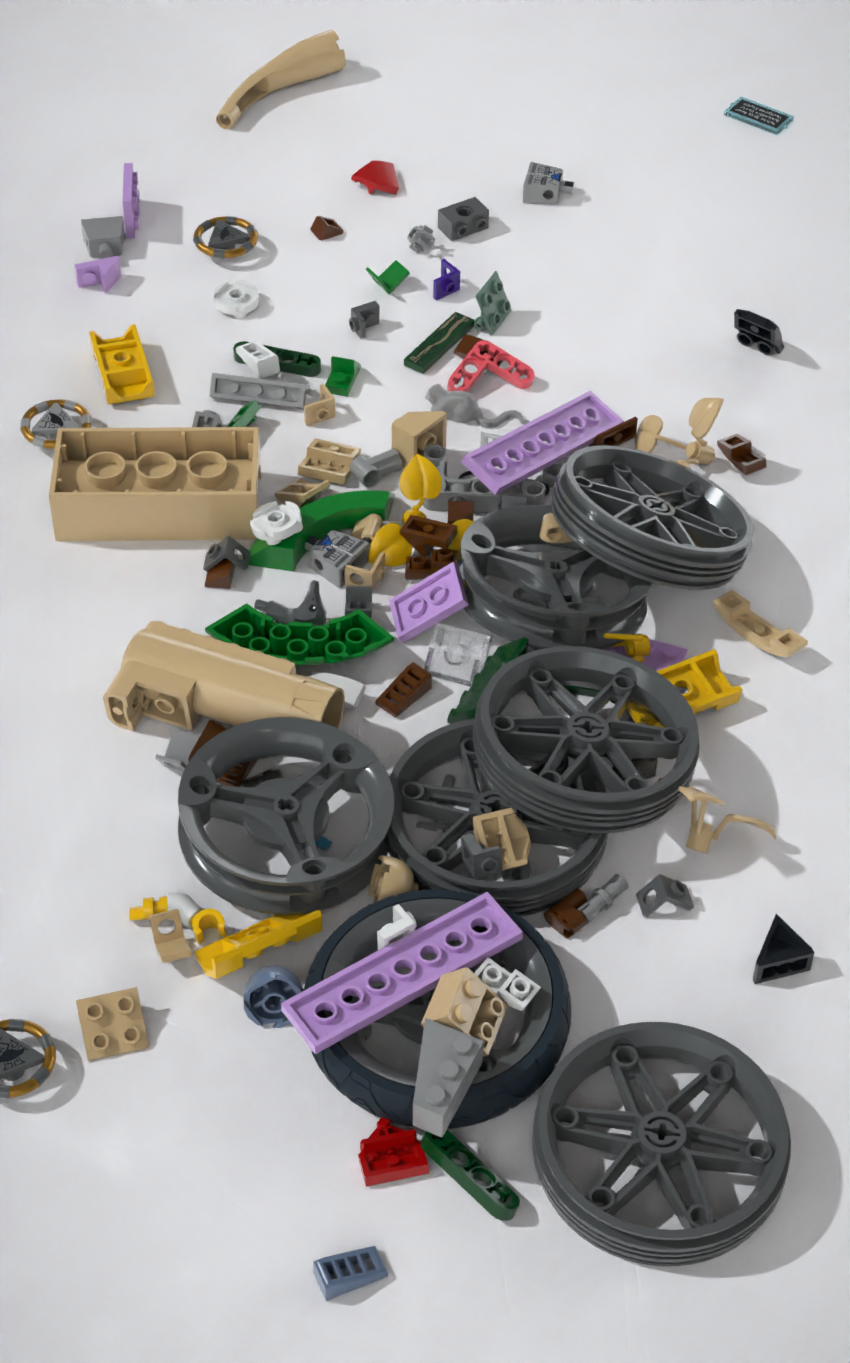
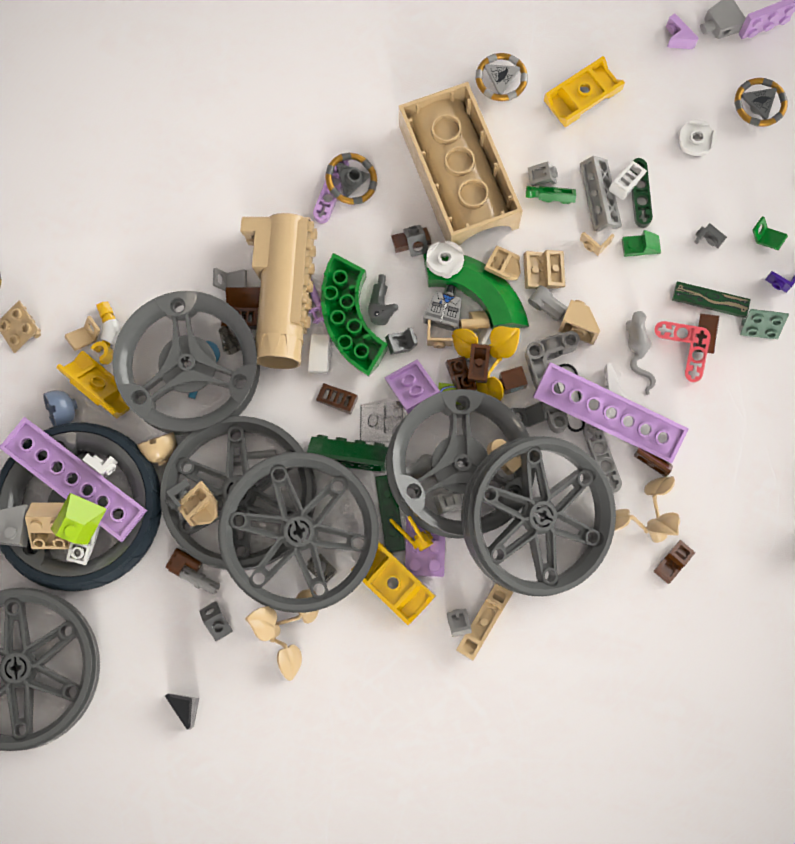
camera: 75 degrees right, 30 degrees up
none -> lime slope [51,493,107,545]
none -> lavender beam [313,160,349,224]
none -> dark grey piece [325,152,377,205]
none -> light grey bracket [447,609,472,637]

